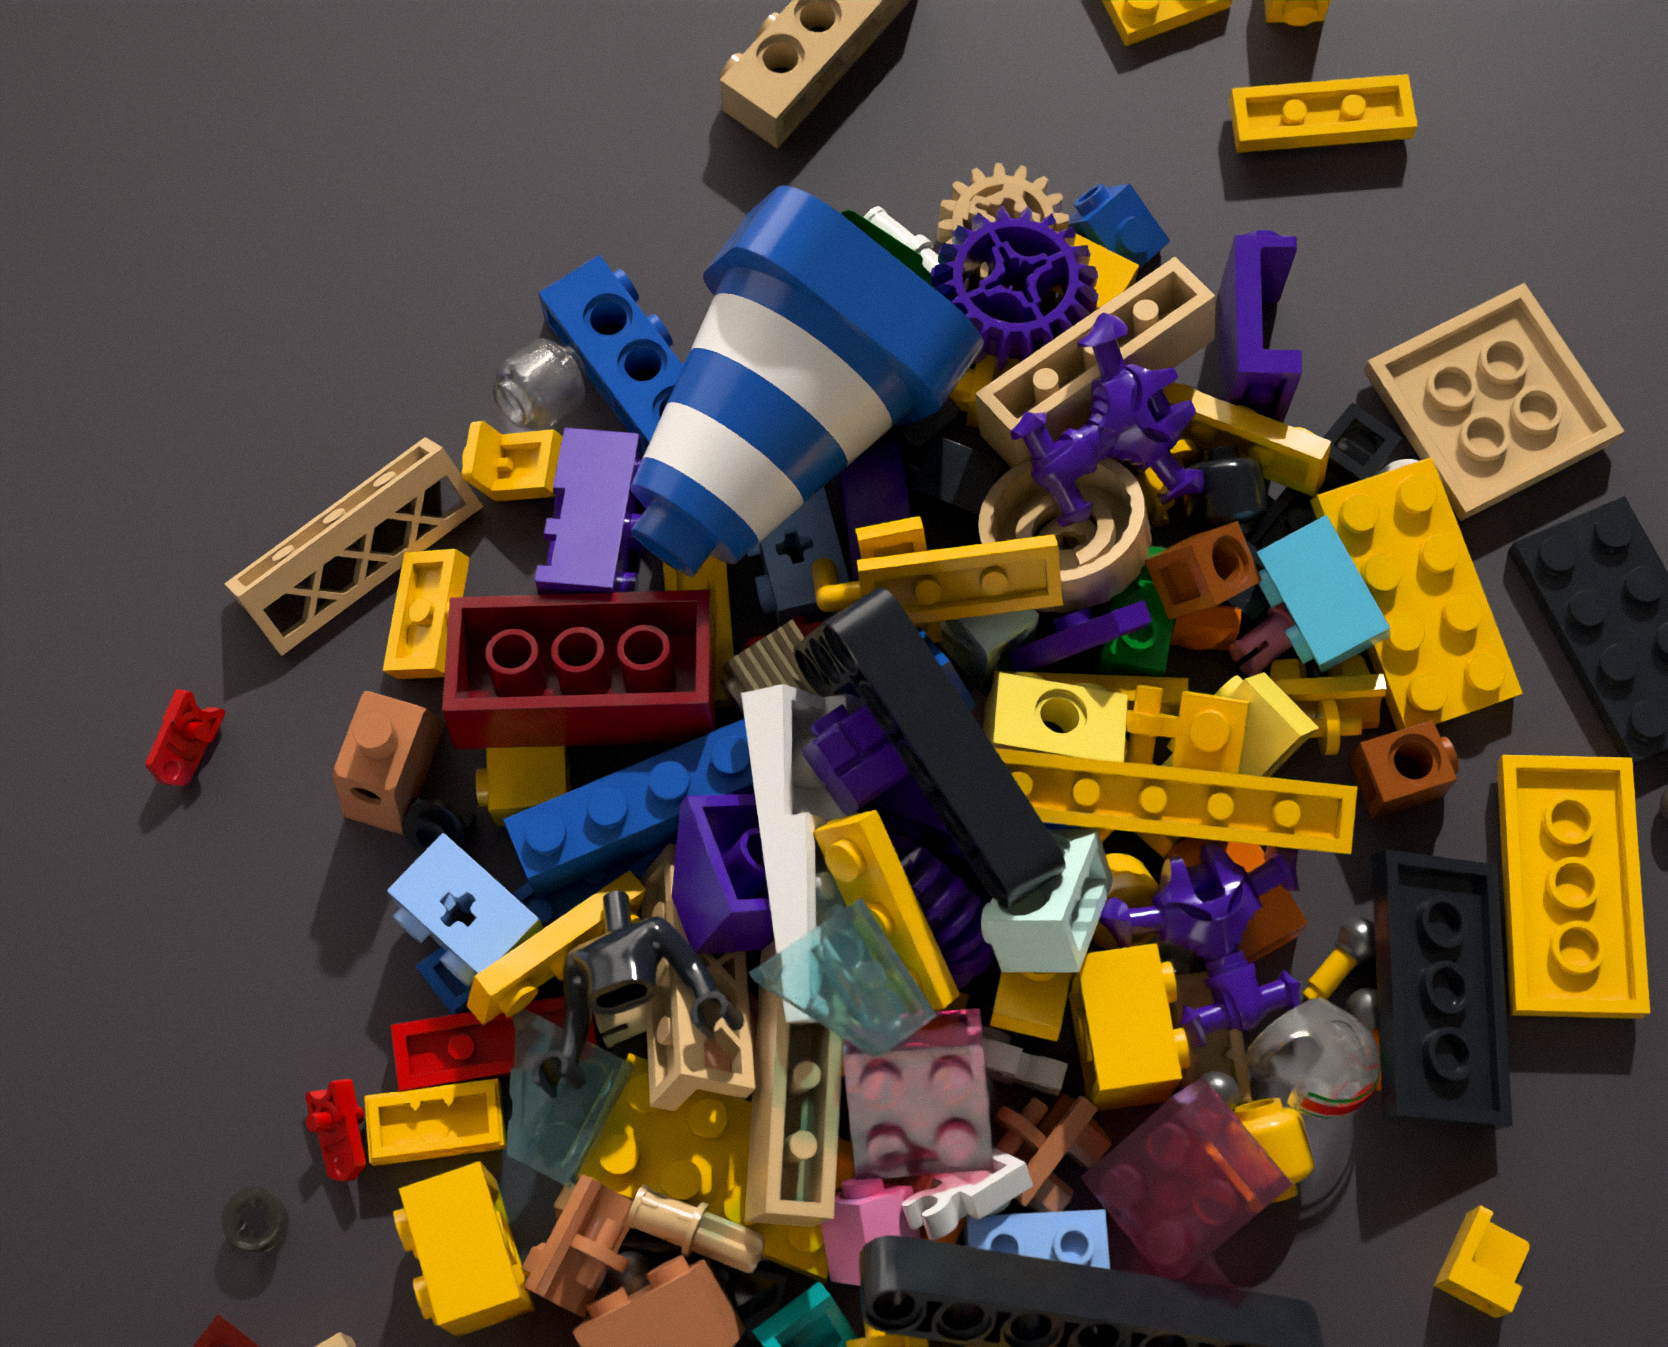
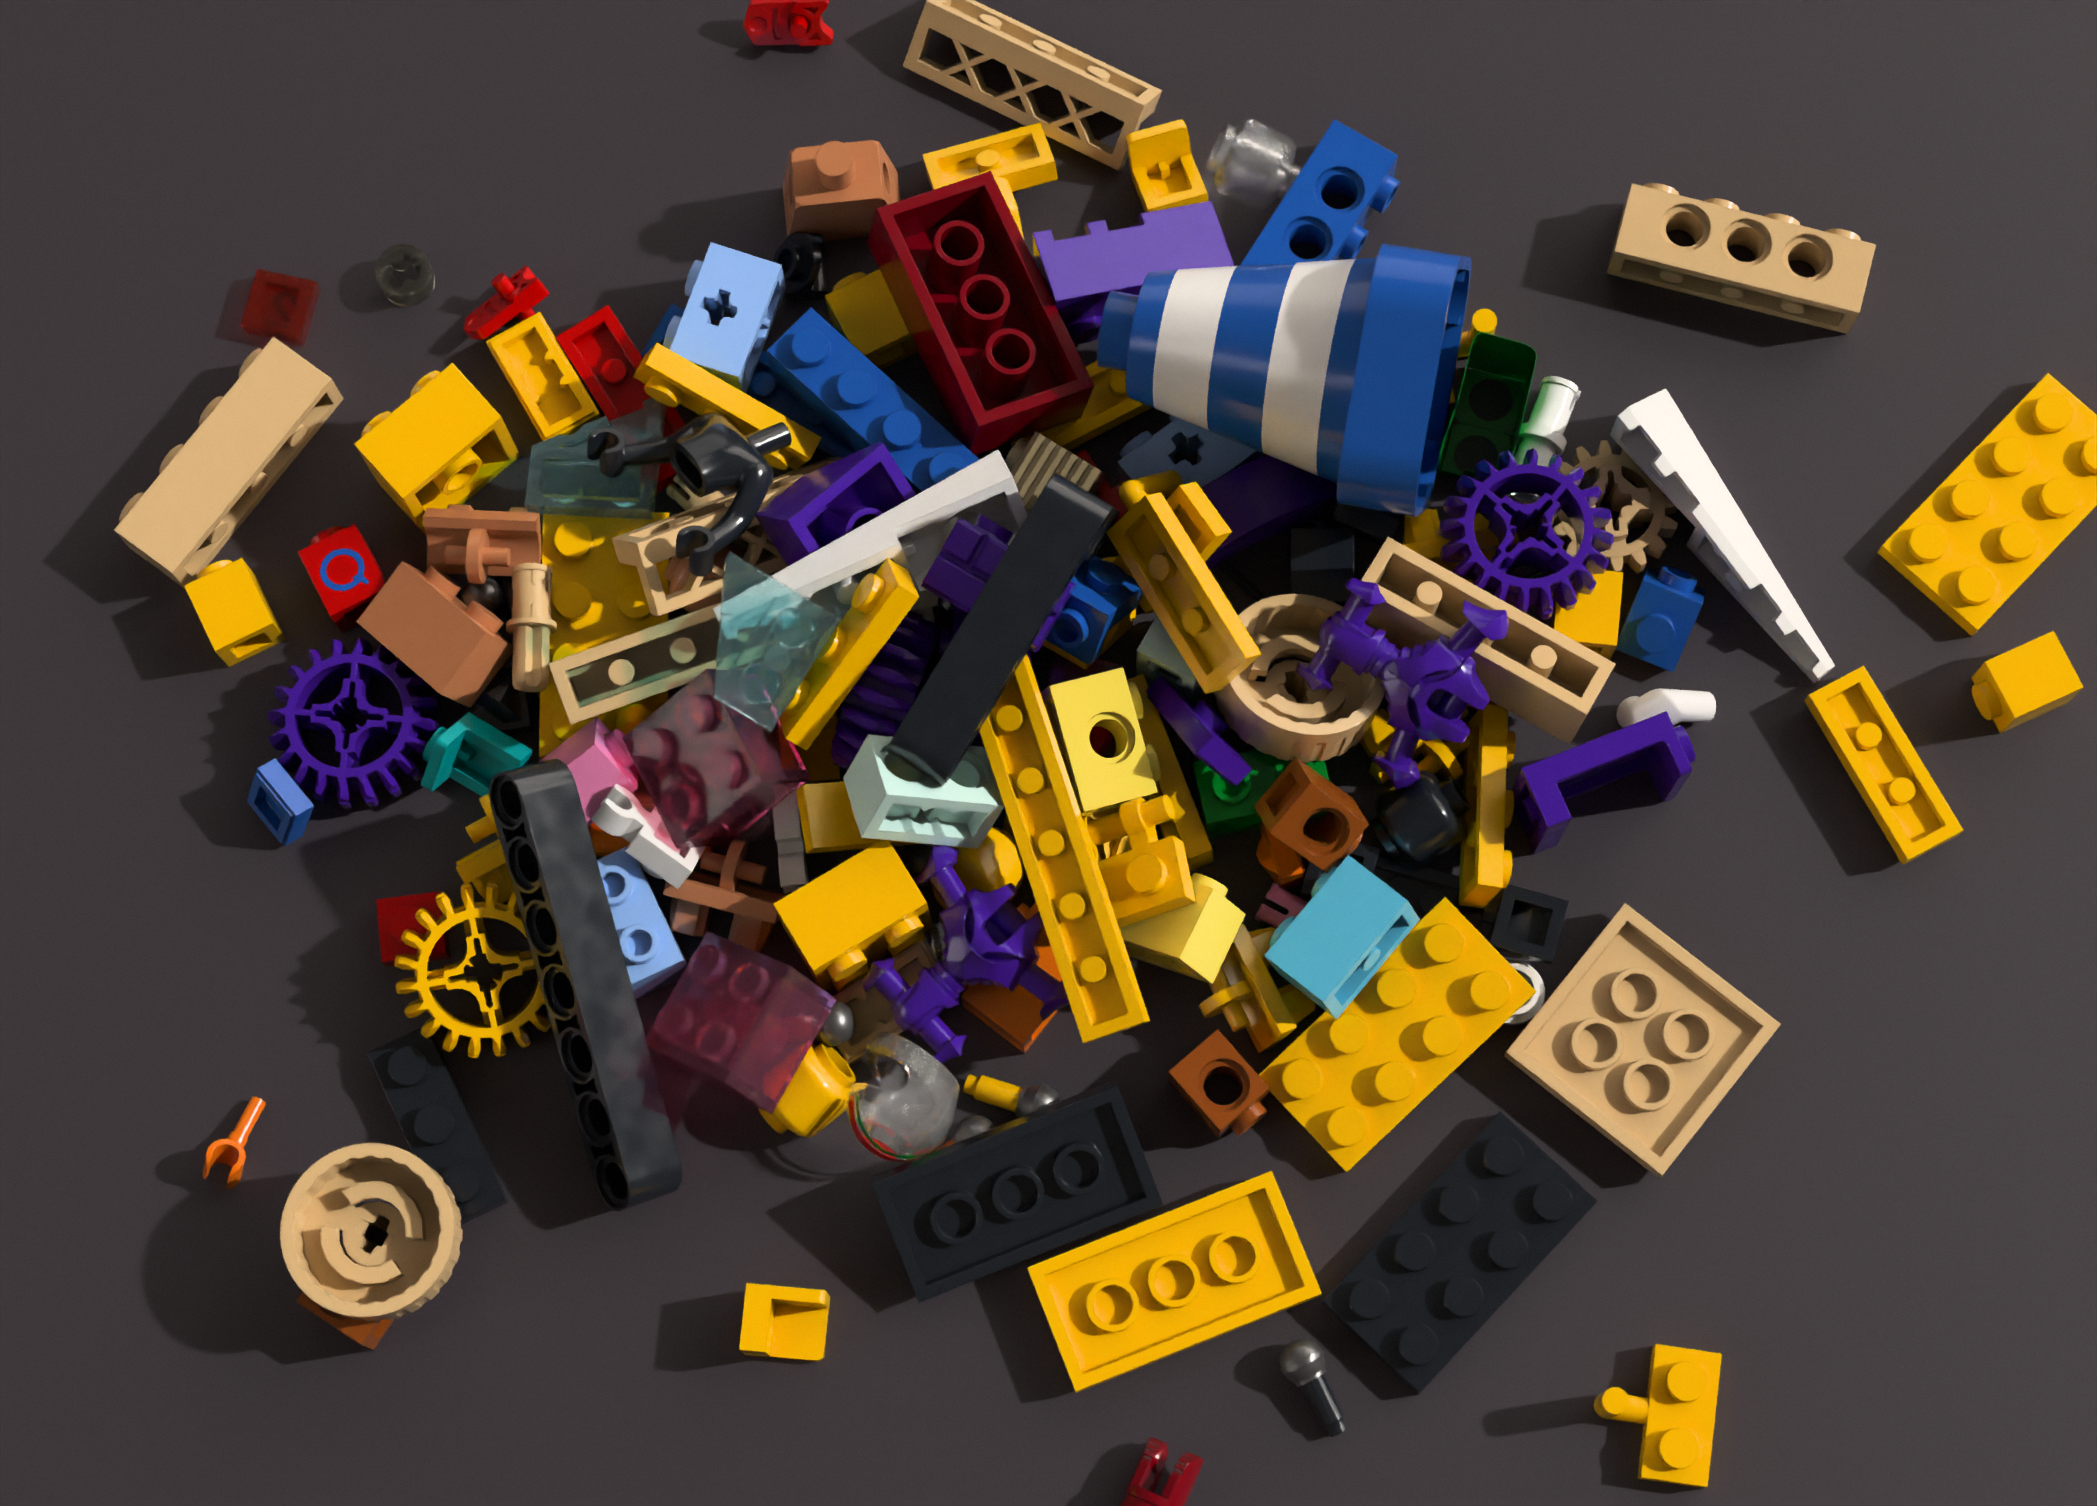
camera: 70 degrees right, 5 degrees up
none -> white wedge [1610,388,1835,684]
none -> white arm [1616,688,1716,728]

